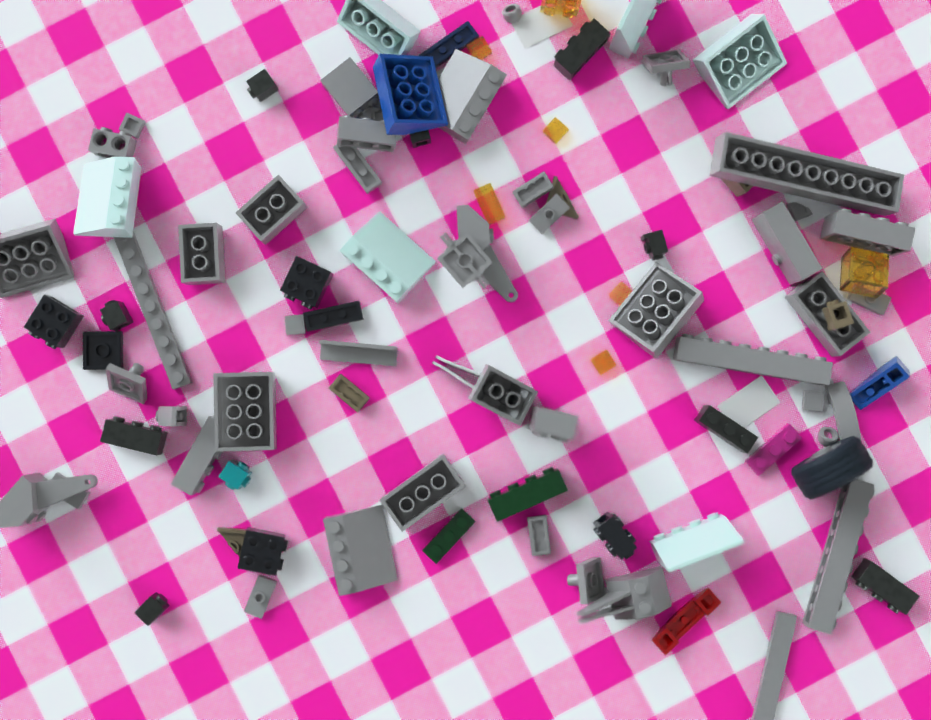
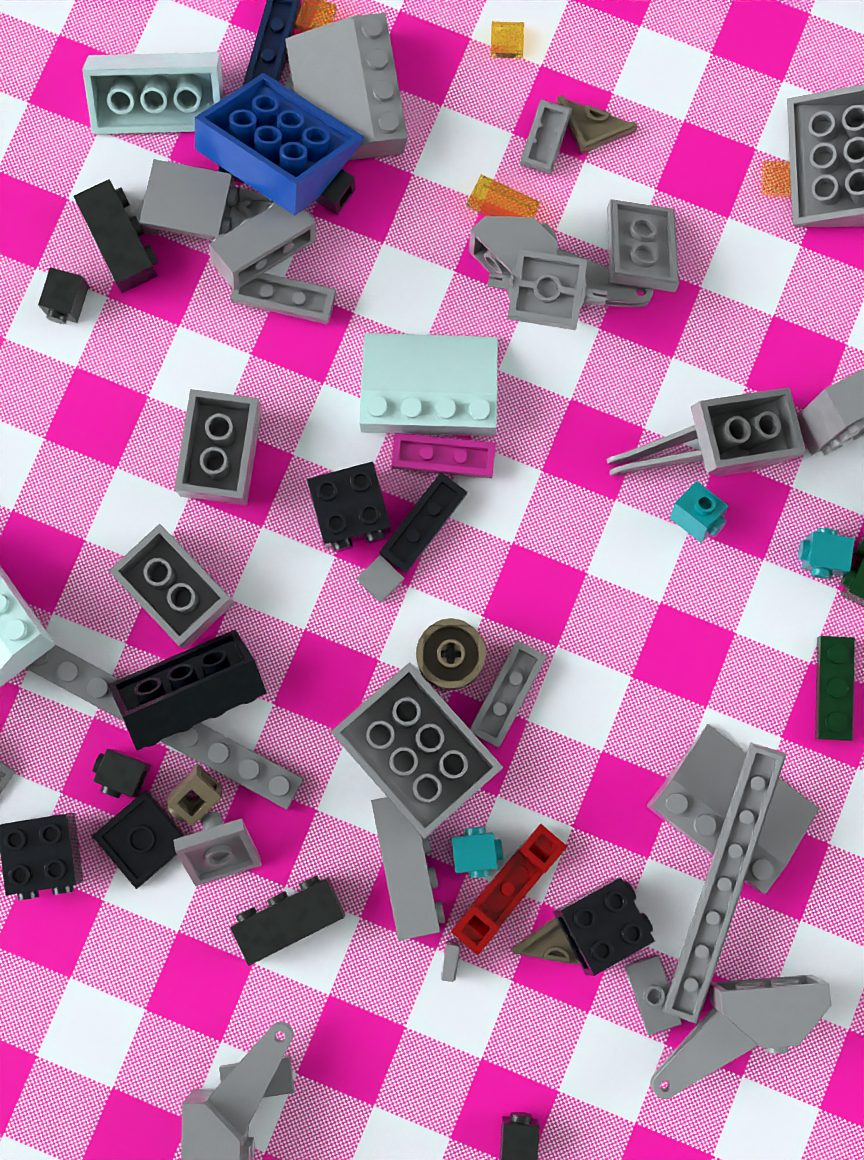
camera: 45 degrees left, 5 degrees down
light grey slope [156,406,187,427] -> none
light grey panel [319,340,398,366] -> none
dark tan plate [328,373,370,413] -> none
light grey brick [379,453,466,532] -> none
light grey plate [529,193,570,234] -> none
clear yellow tile [590,349,617,375] -> none
pearl dark grey brick [640,230,668,261] -> none
none -> pearl dark grey brick [73,179,159,293]
none -> black slope [108,629,267,750]
none -> dark tan brick [167,764,222,826]
none -> dark pink plate [391,433,496,479]
none -> dark tan brick [416,618,486,691]
none -> light grey tile [441,941,460,982]
none -> red slope [451,824,568,956]
none -> light grey plate [470,640,547,748]
none -> light grey tile [607,199,679,292]
none -> light grey slope [650,975,832,1099]
none -> light grey tile [663,742,786,1024]
none -> teal brick [670,481,729,543]
none -> teal brick [798,528,855,579]

